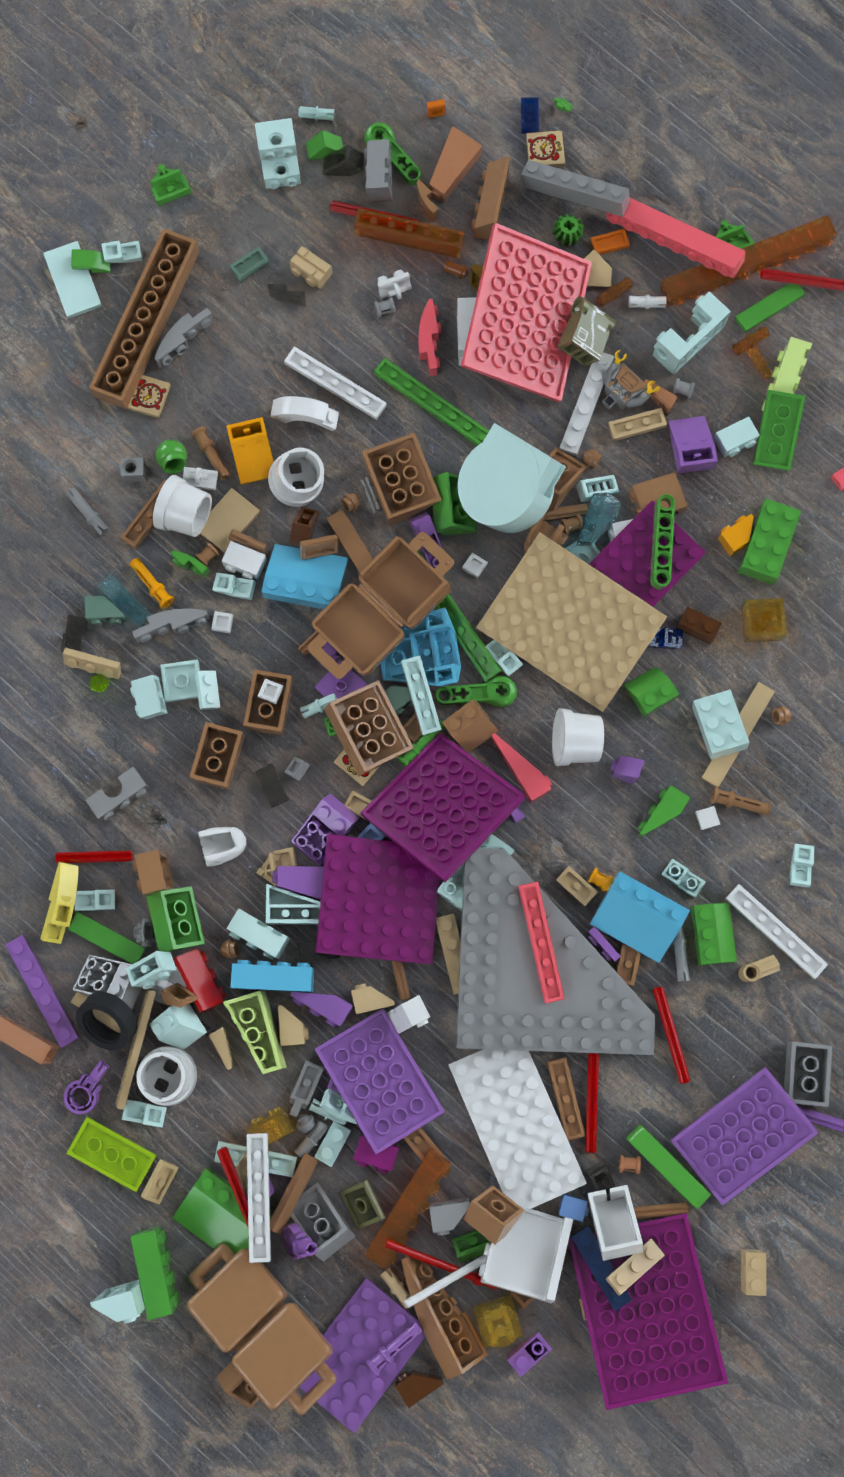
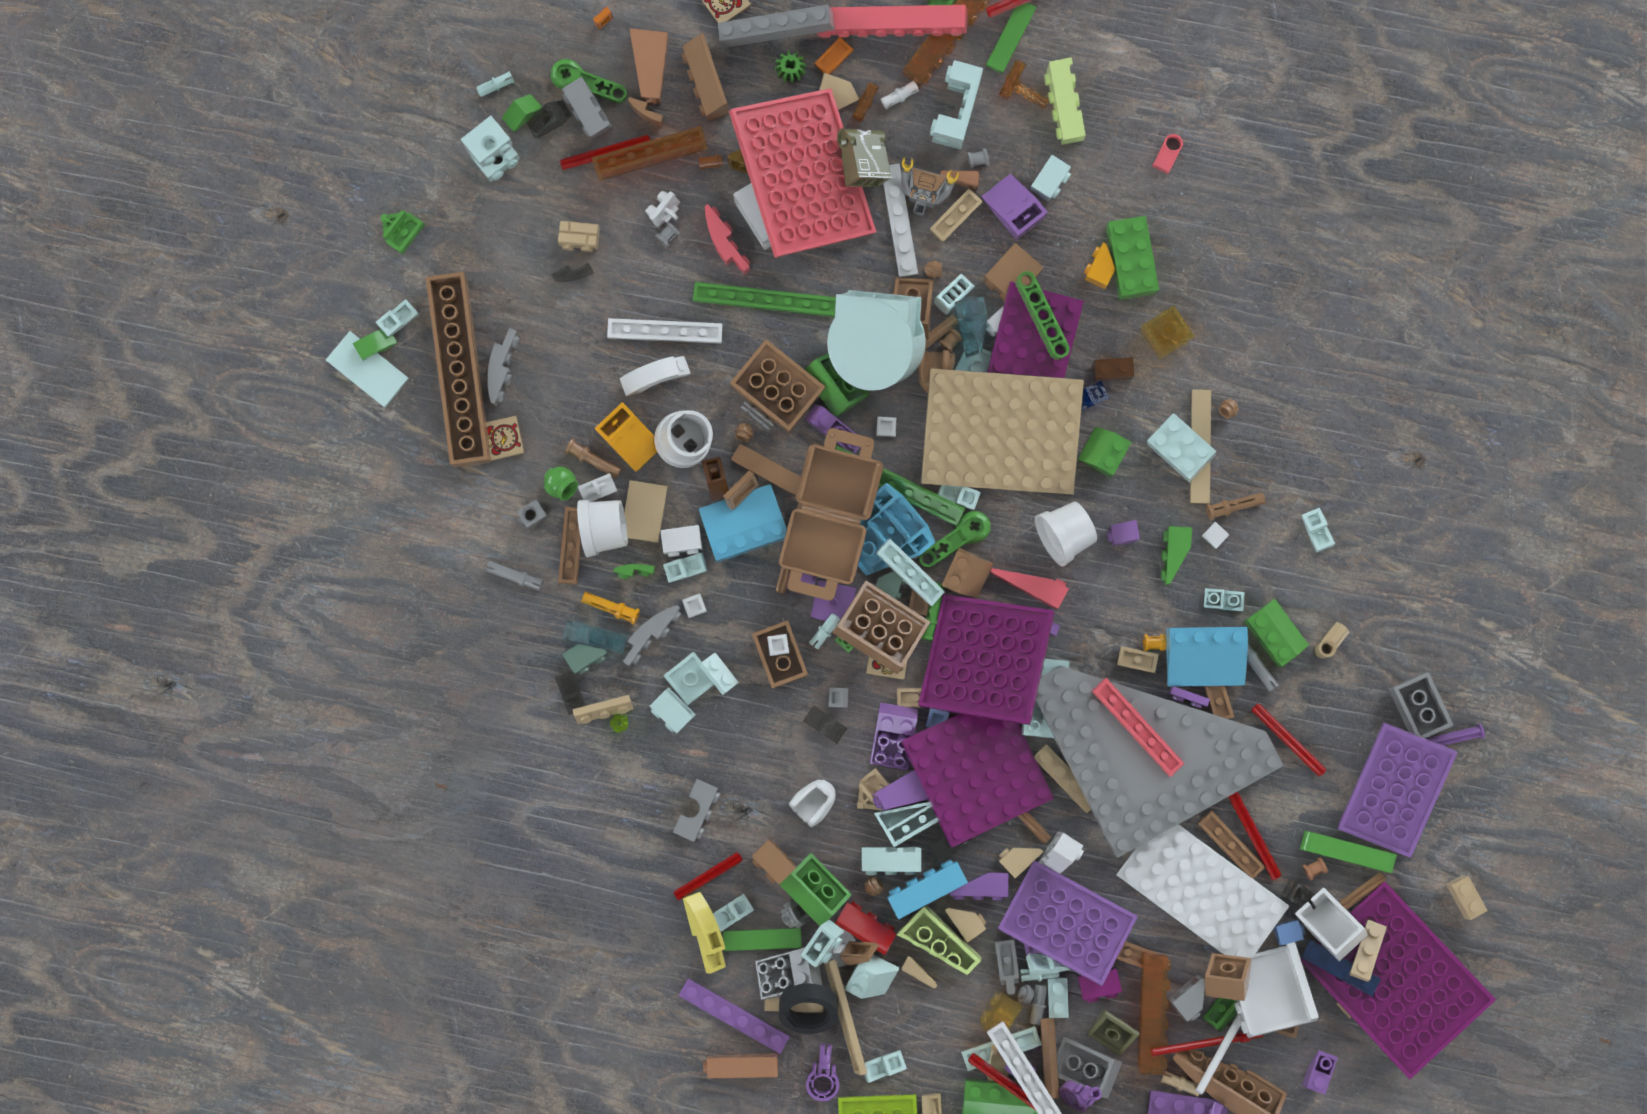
camera: 30 degrees left, 5 degrees up
white piece [137,1046,197,1106] -> none
medium nougat brick [189,722,245,790] -> none
medium nougat bush [195,542,220,567] -> none
sand green plate [229,247,270,282] -> none
medium nougat axle [229,529,266,553] -> none
clear yellow piece [473,1294,523,1348] -> none
white plate [725,884,828,979] -> none
bright green tile [753,390,806,471] -> none

